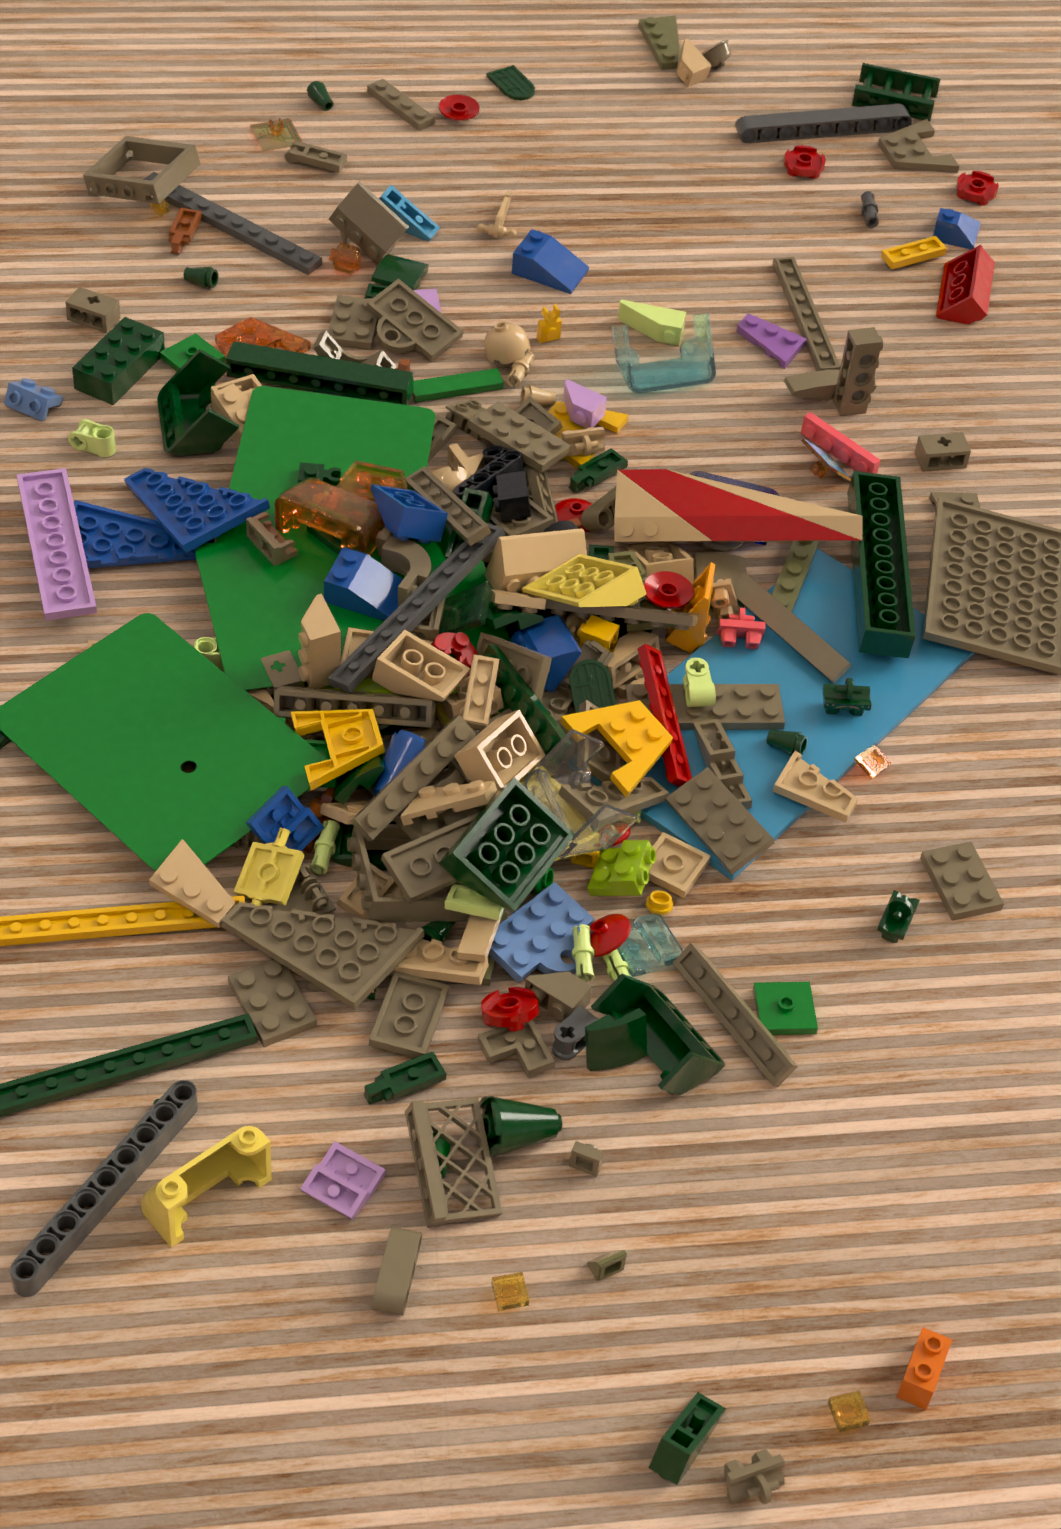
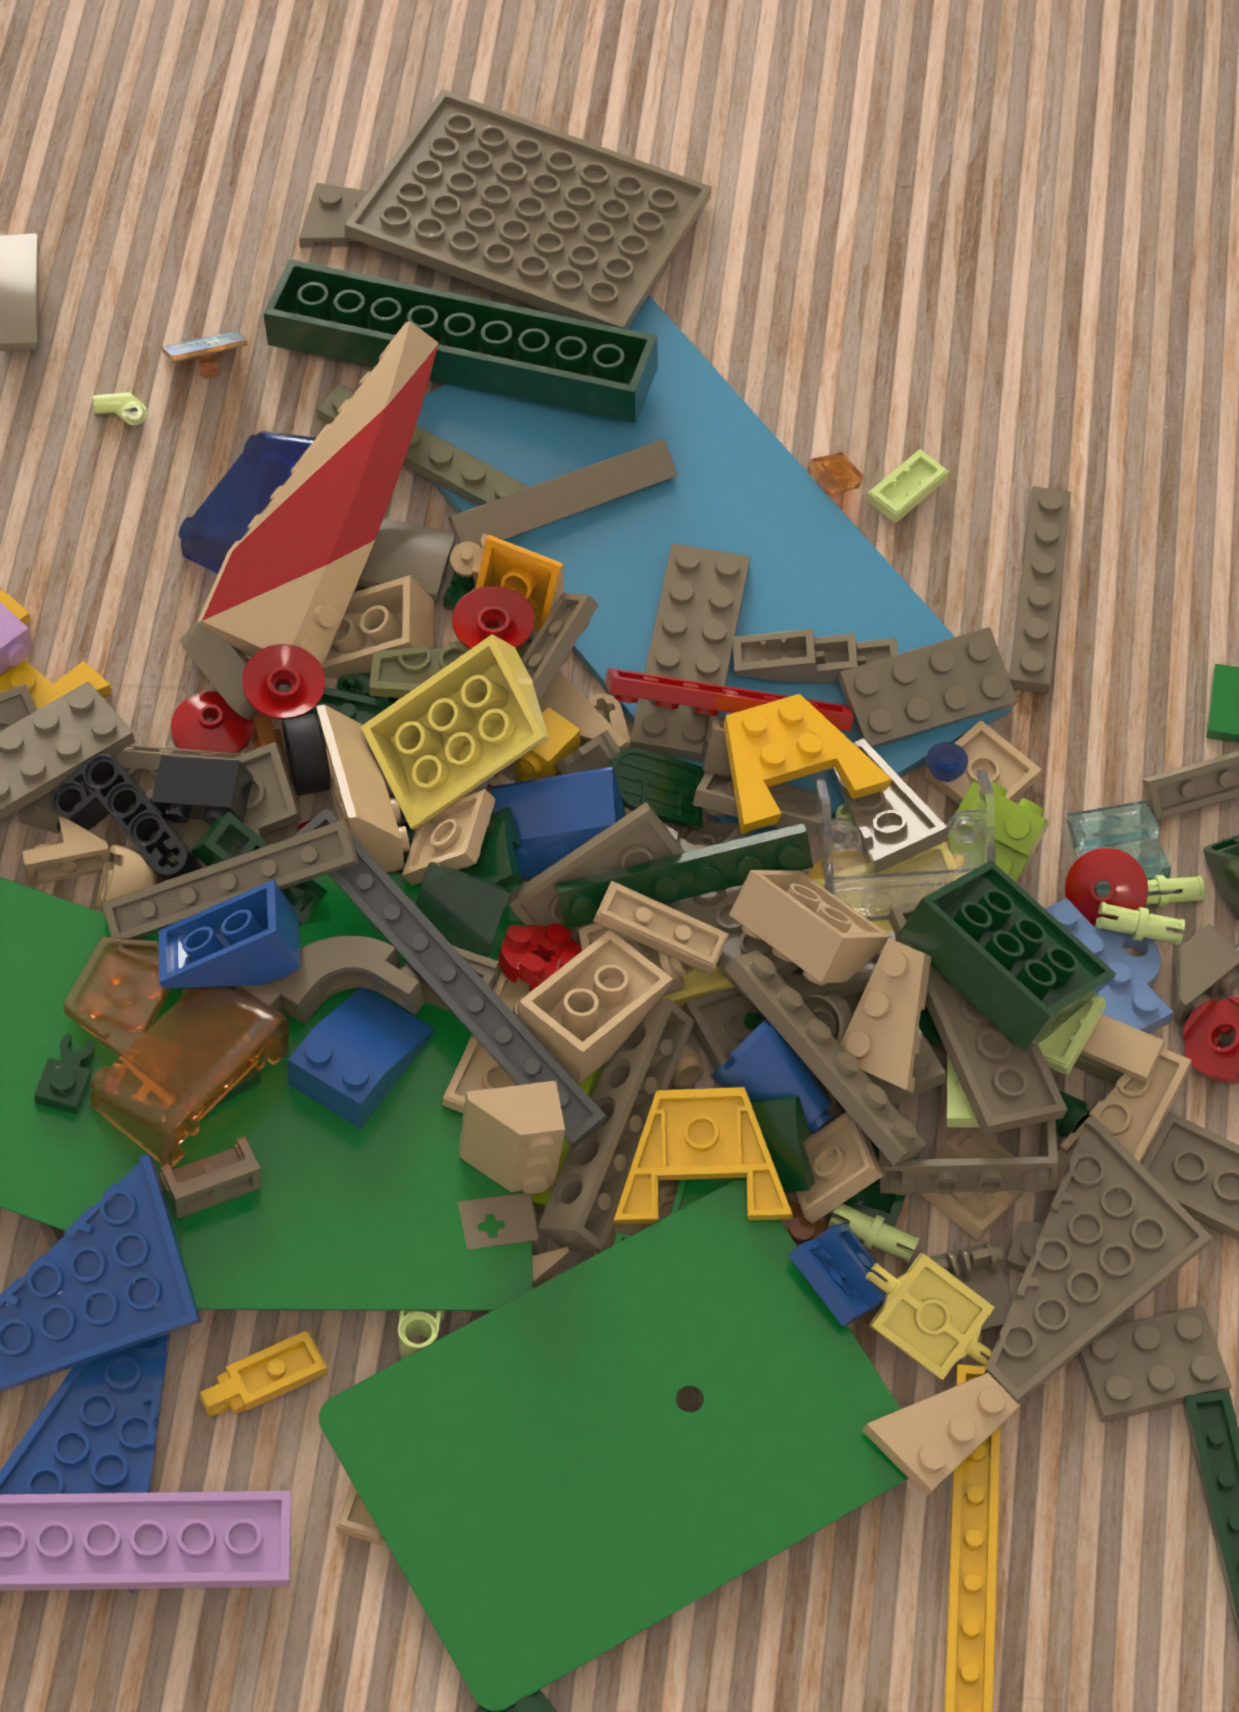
camera: 75 degrees left, 10 degrees up
tan hips [562,427,605,457] -> none
dark green hinge [569,448,628,493] -> none
yellow plate [645,891,673,916] -> none
yellowish green piece [683,657,716,707] -> none
coral hips [717,607,766,649] -> none
dark green cone [767,729,808,756] -> none
tan wing [773,750,858,823] -> none
coral plate [801,412,880,474] -> none
dark green hips [822,678,872,716] -> none
dark tan brick [833,327,883,416] -> none
dark green hips [877,890,920,943] -> none
dark tan brick [915,432,971,472] -> none
dark tan plate [920,842,1004,921] -> none
none -> yellowish green arm [93,392,147,425]
none -> yellow hinge [200,1330,327,1418]
none -> red dish [242,644,325,720]
none -> yellowish green plate [866,449,949,524]
none -> clear blue plate [926,742,968,782]
none -> dark tan plate [1009,486,1071,694]

